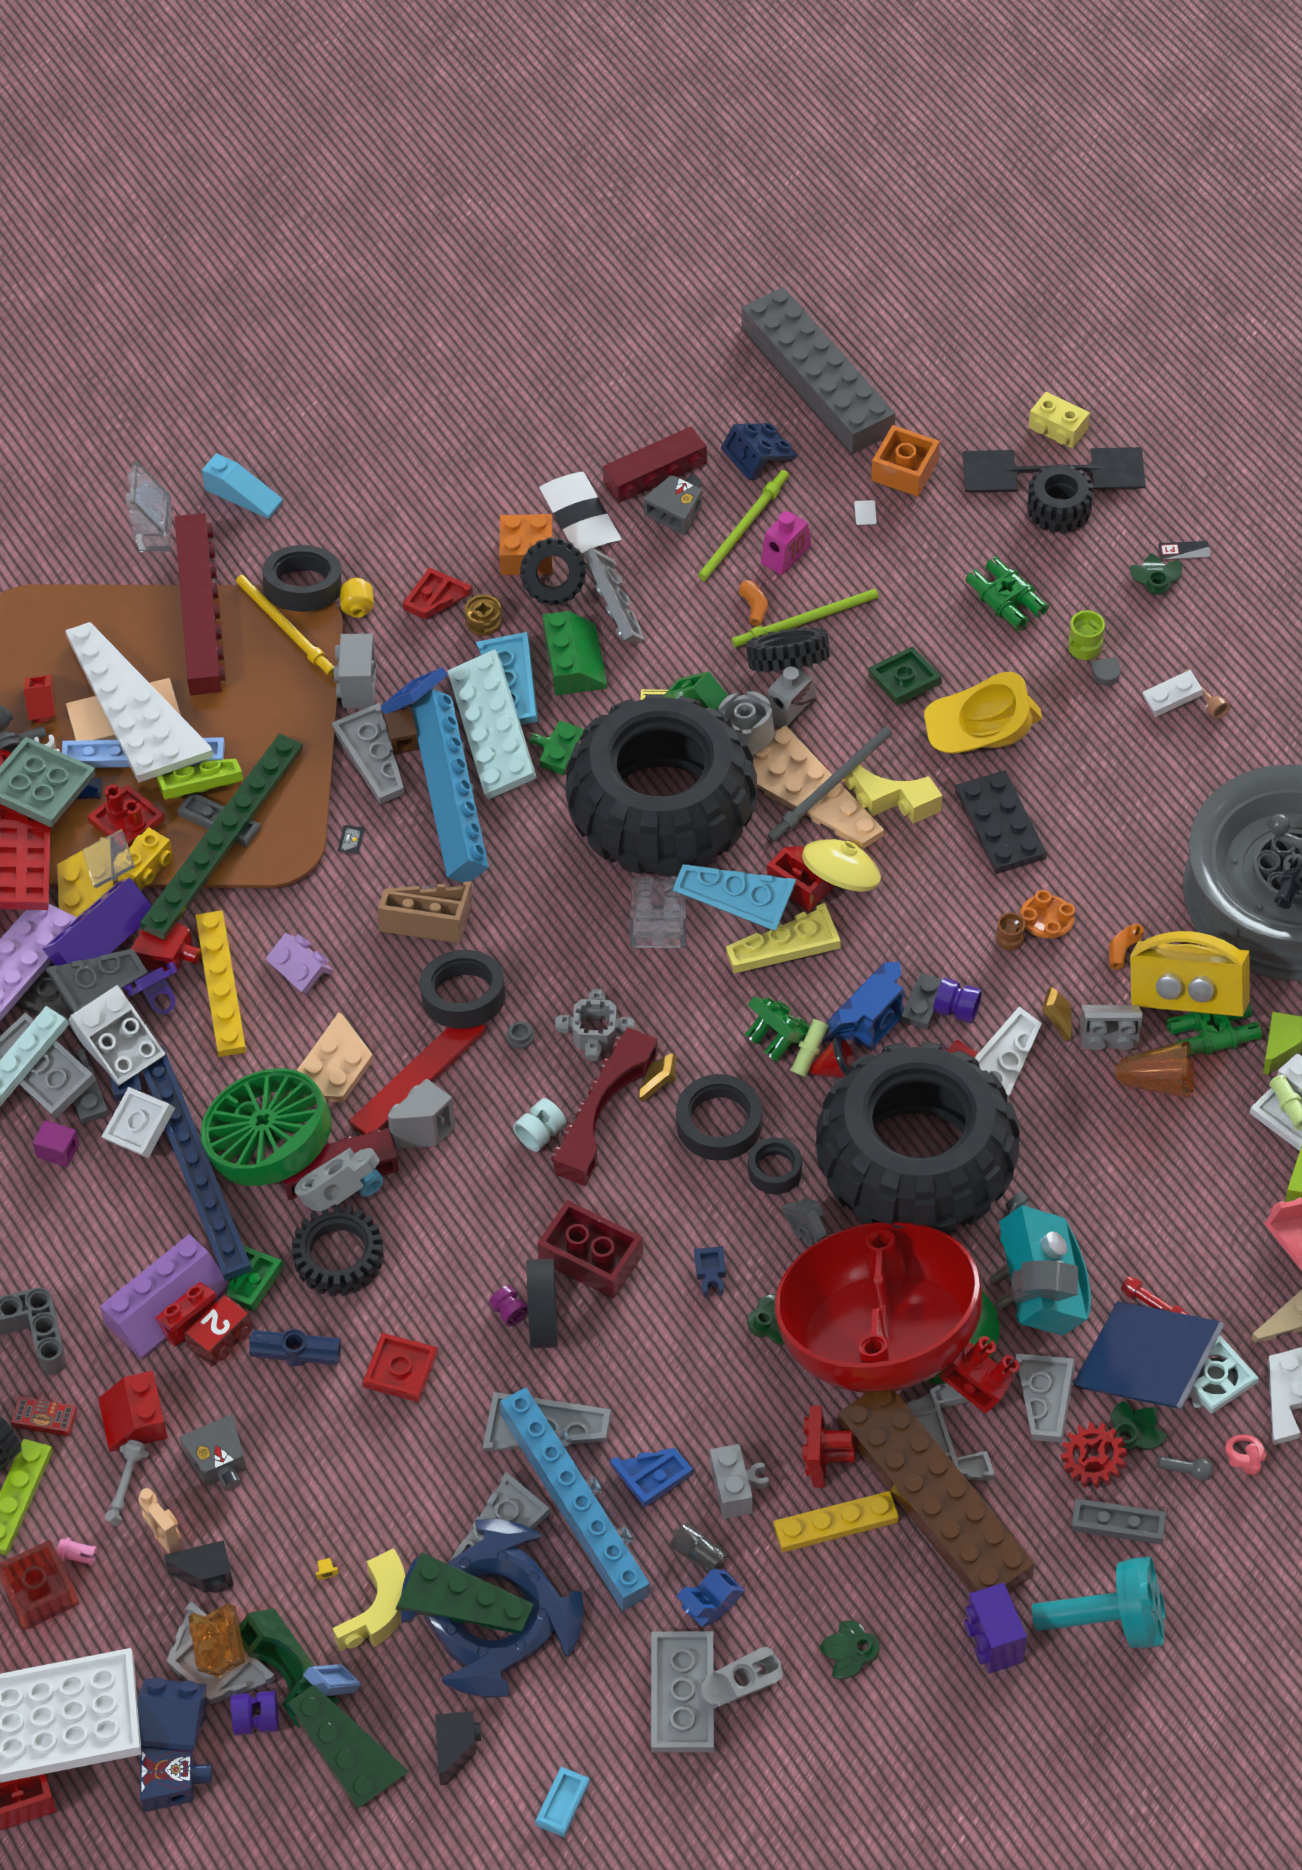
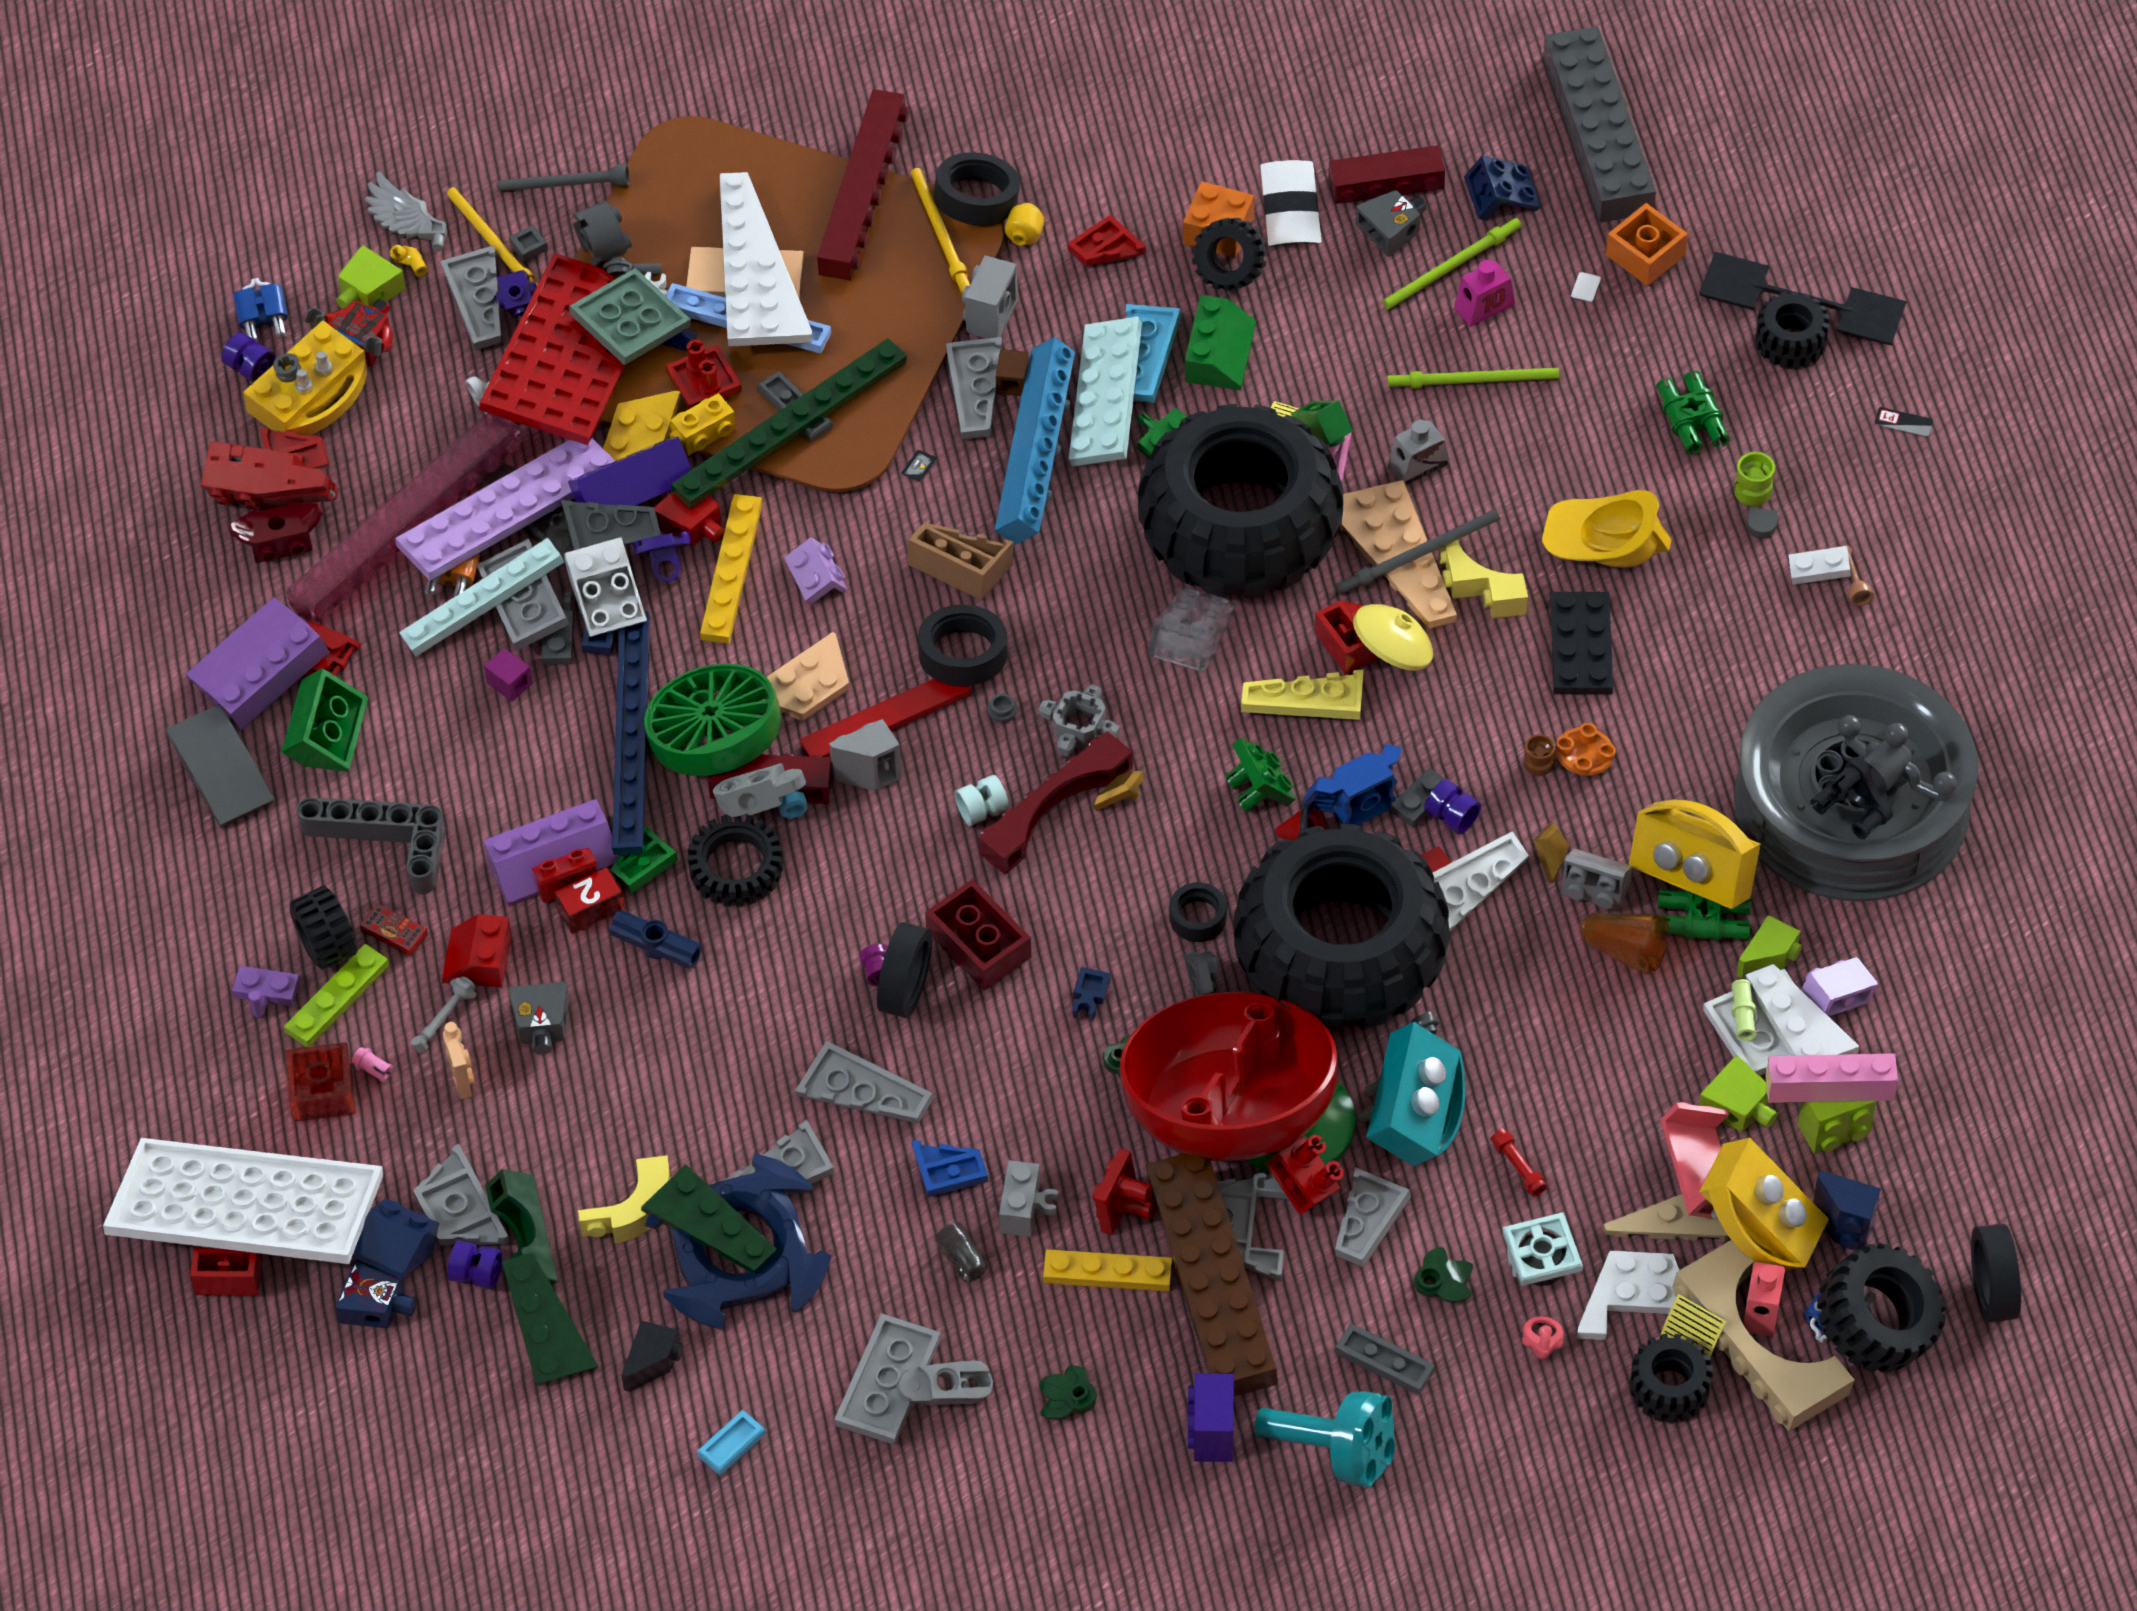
camera: 20 degrees right, 0 degrees up
red arch [23,674,56,723] -> none
clear piece [82,829,135,888] -> none
white plate [102,1087,175,1158] -> none
clear slope [126,461,173,552] -> none
lime wing [155,759,244,800] -> none
black slope [164,1540,234,1593] -> none
clear orange bracket [188,1603,246,1677] -> none
medium azure slope [202,453,283,519] -> none
medium blue tile [303,1664,361,1696] -> none
yellow piece [316,1558,339,1580] -> none
red plate [362,1333,438,1403] -> none
blue tile [380,667,448,714] -> none
pearl gold wheel [465,594,502,636] -> none
dark azure piece [500,1387,650,1611] -> none
light grey wing [583,548,644,645] -> none
medium azure wing [673,864,796,931] -> none
black tyre [676,1074,762,1161] -> none
blue brick [676,1569,745,1627] -> none
light grey brick [718,691,775,755] -> none
orange arm [739,580,768,626] -> none
black tyre [745,627,831,672] -> none
yellowish green pin [790,1019,830,1078] -> none
dark green plate [868,646,942,706] -> none
dark grey brick [1011,1261,1078,1303] -> none
light yellow brick [1029,392,1090,449] -> none
red gear [1060,1422,1127,1489] -> none
dark blue piece [1073,1301,1225,1409] -> none
orange arm [1108,923,1144,970] -> none
dark green plate [1130,553,1182,595] -> none
dark grey bar [1157,1456,1214,1481] -> none

